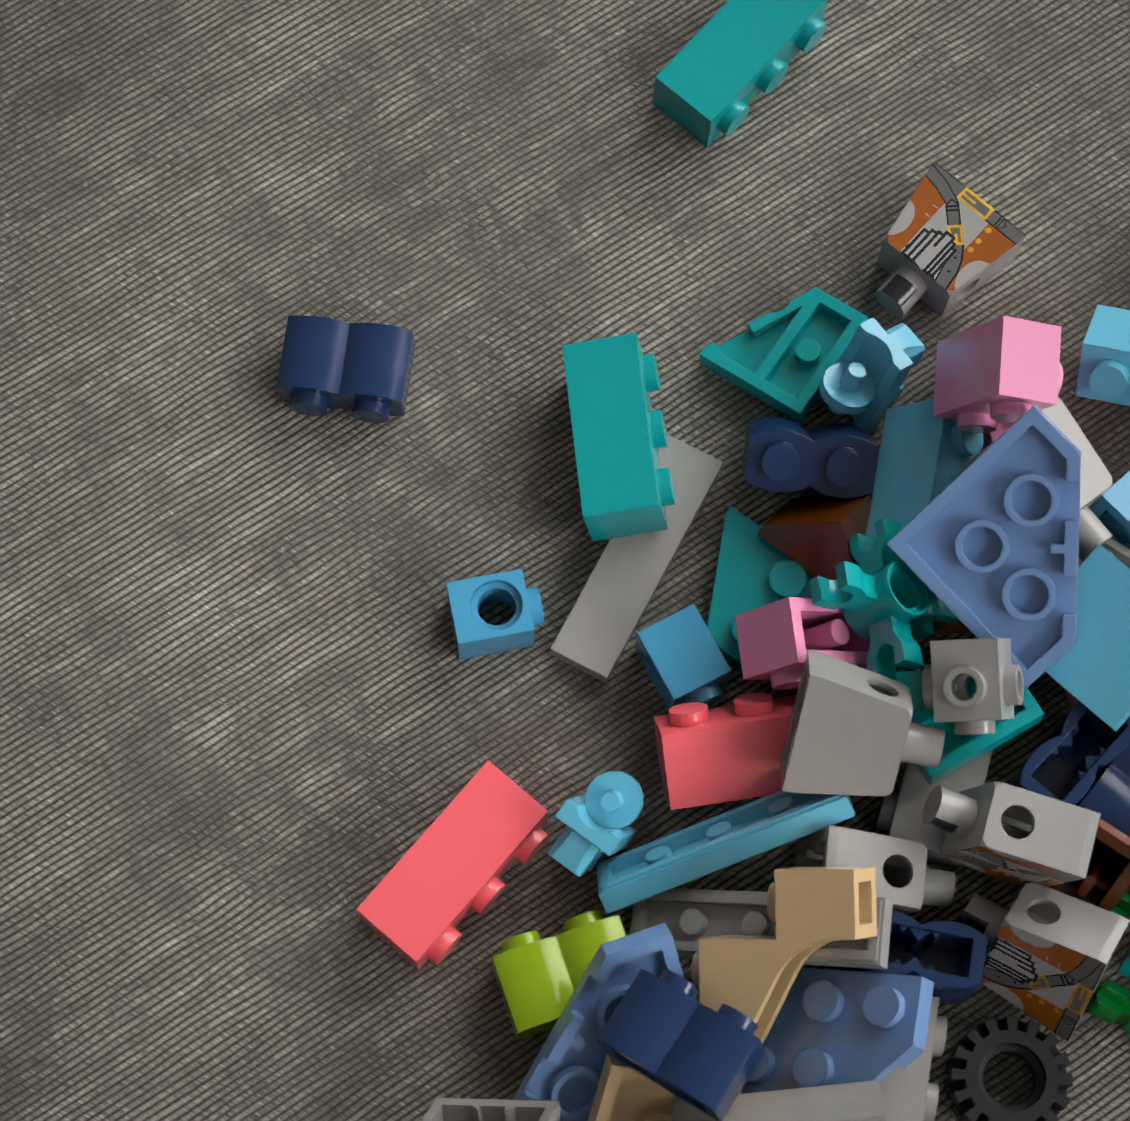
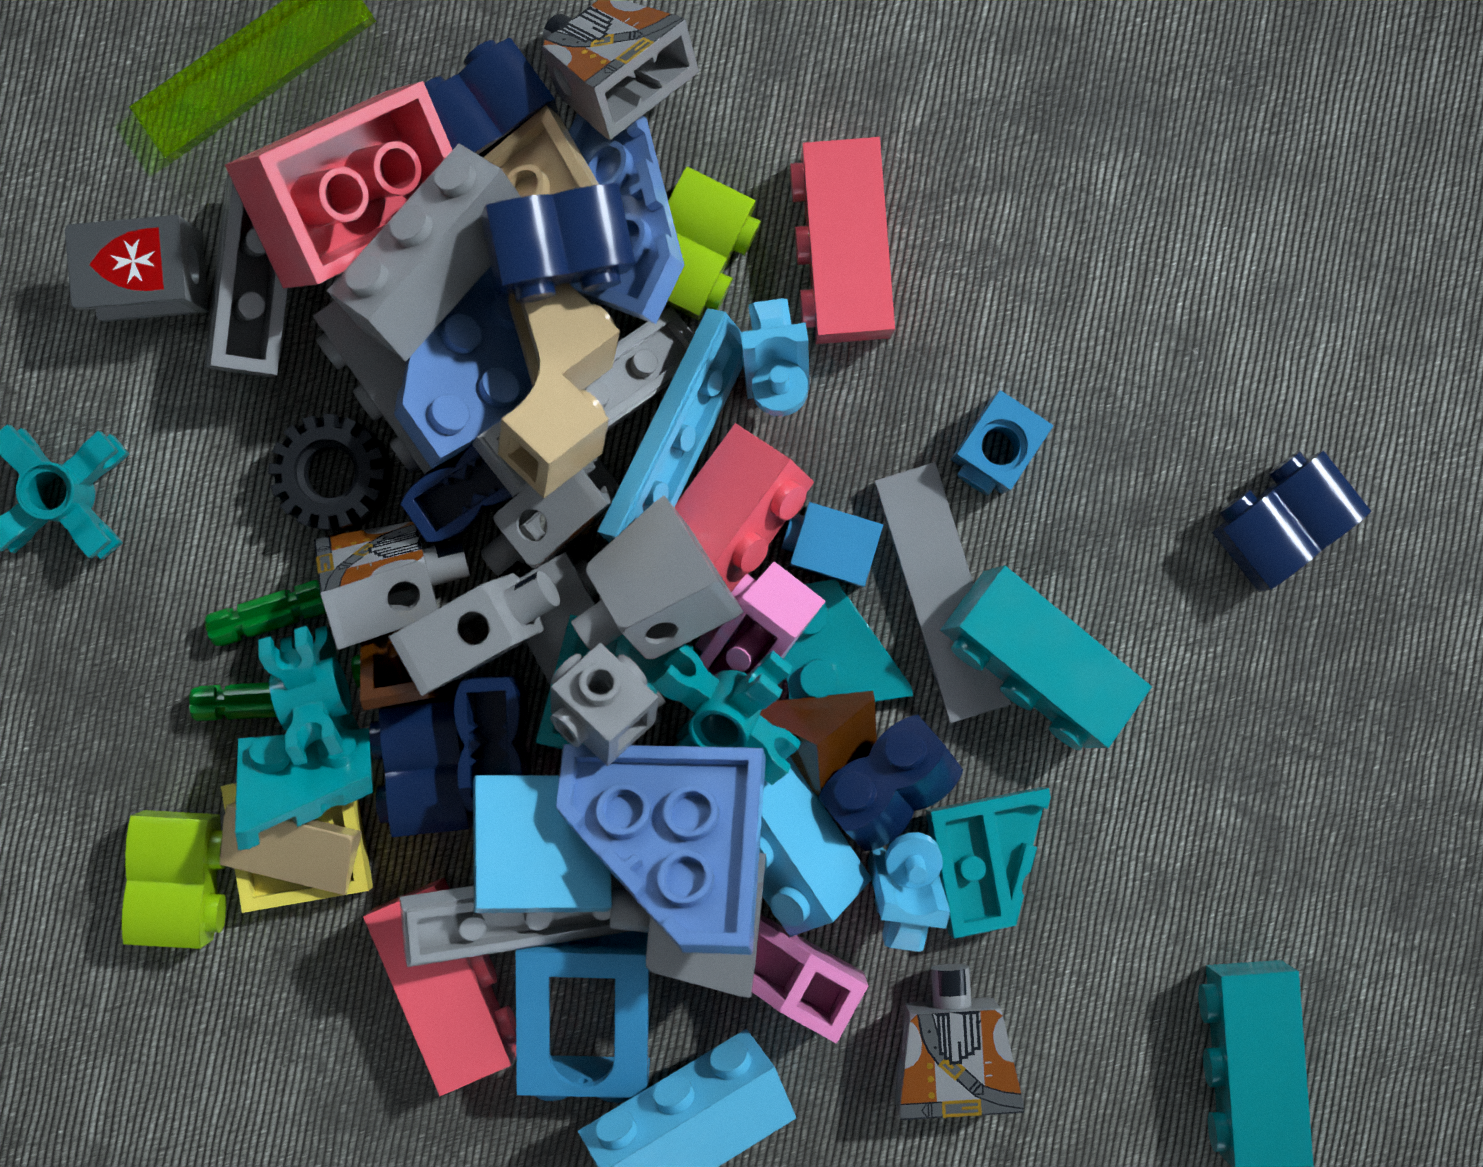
camera: 135 degrees right, 15 degrees up
bright pink brick [933,316,1063,433] -> none

